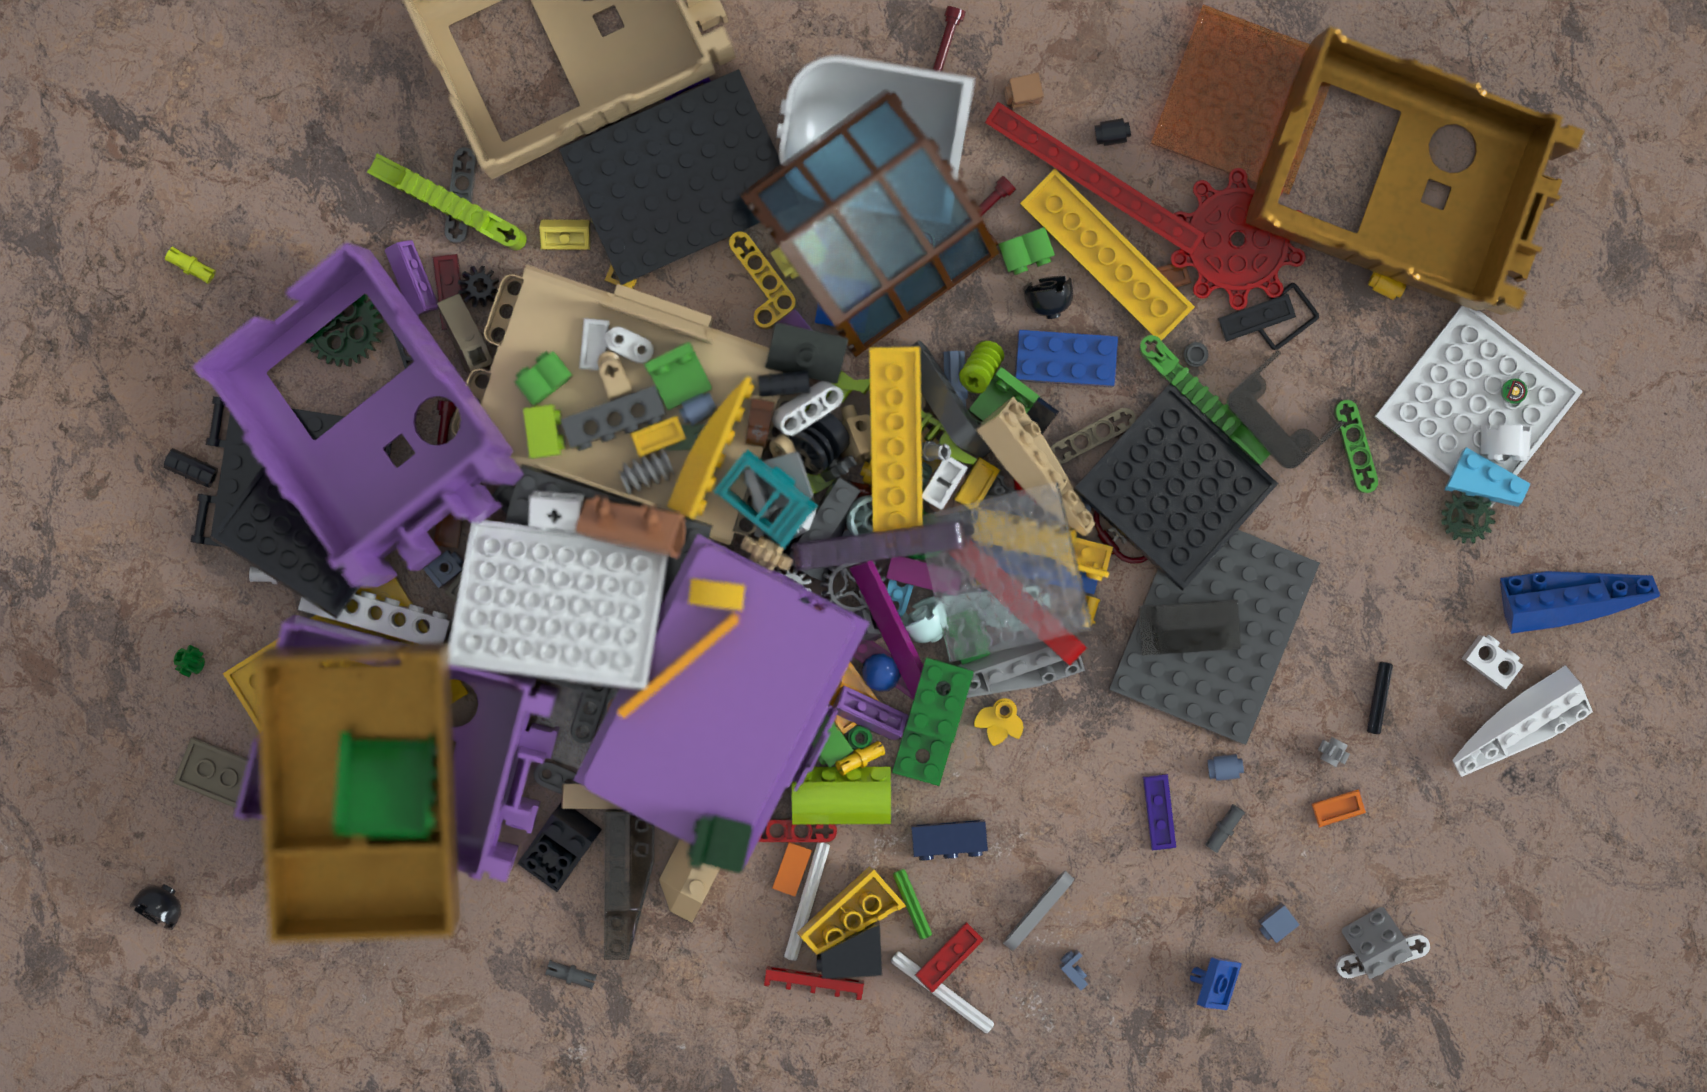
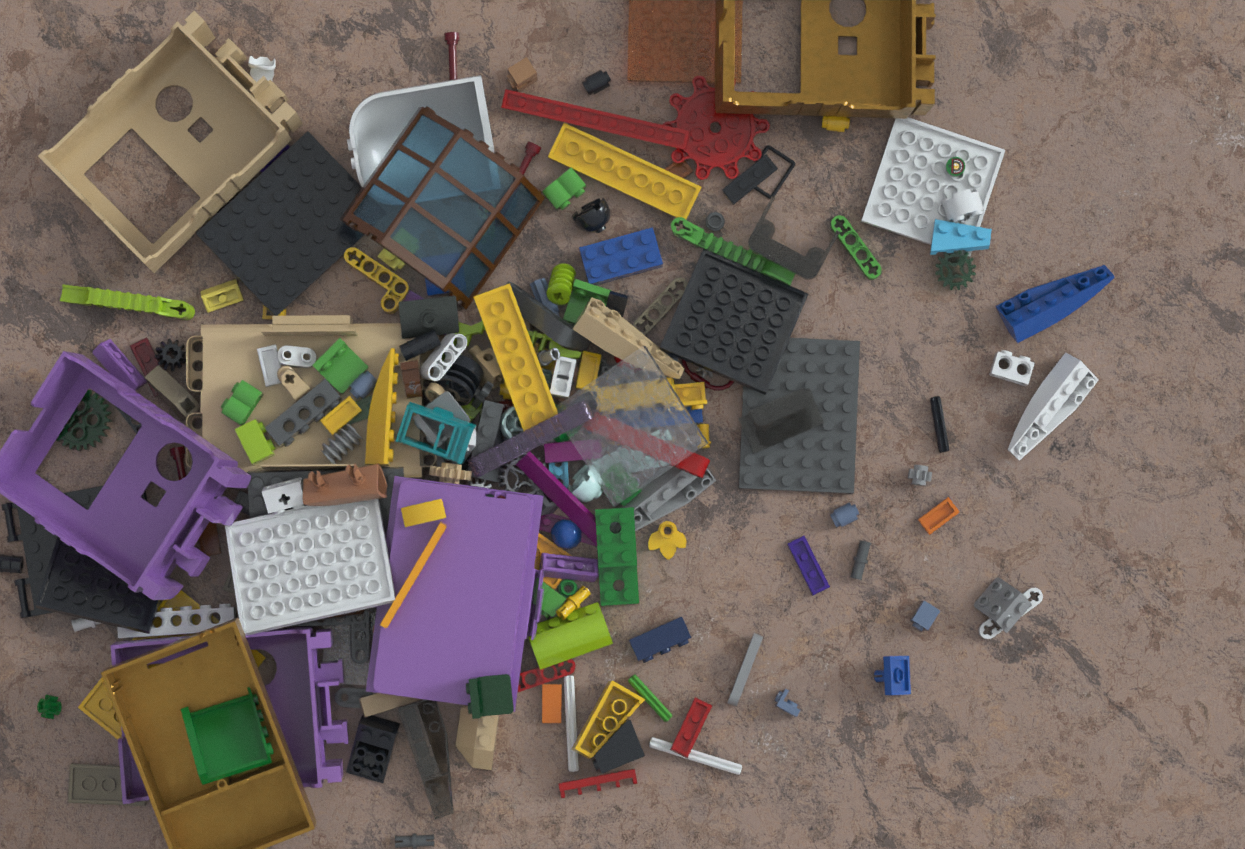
camera: 25 degrees left, 5 degrees down
sand blue brick [423,550,464,588] -> none
dark grey beam [445,147,477,244] -> none

